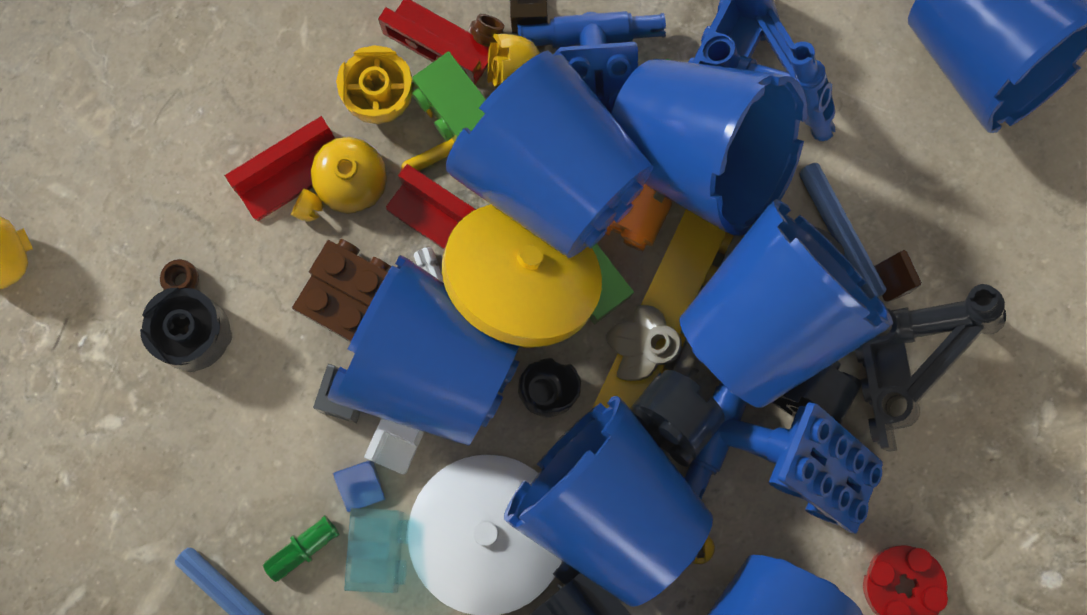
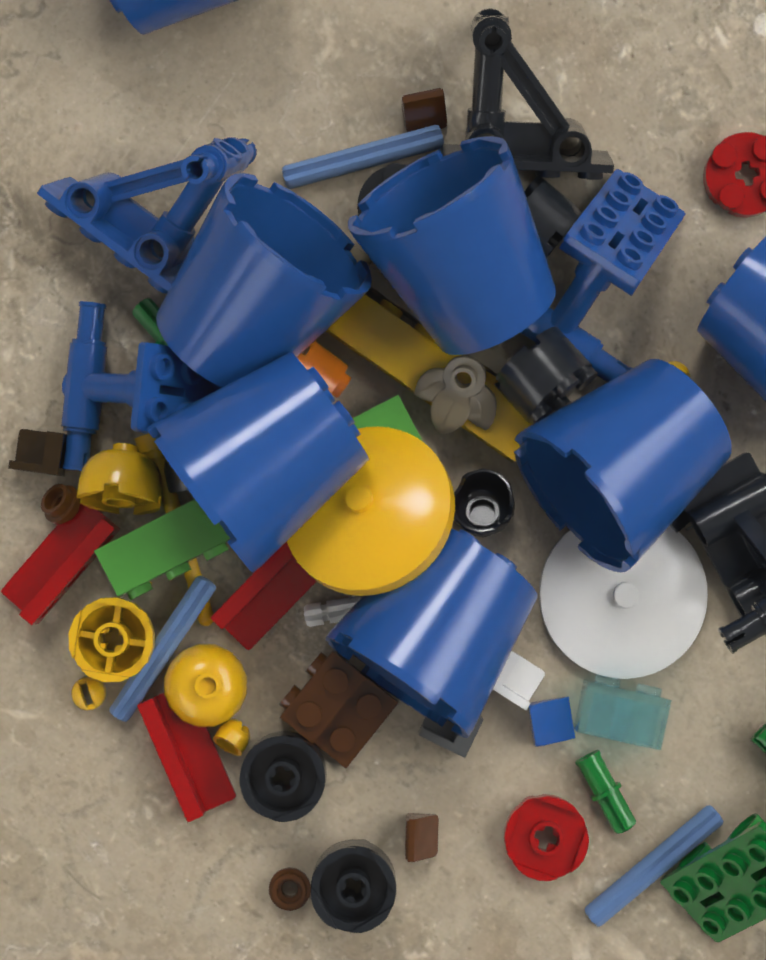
camera: 85 degrees left, 10 degrees up
none -> yellow hinge [71,676,106,710]
none -> medium blue axle [109,576,216,722]
none -> black brick [239,731,327,822]
none -> reddish brown slope [405,813,439,862]
none -> red plate [503,794,589,881]

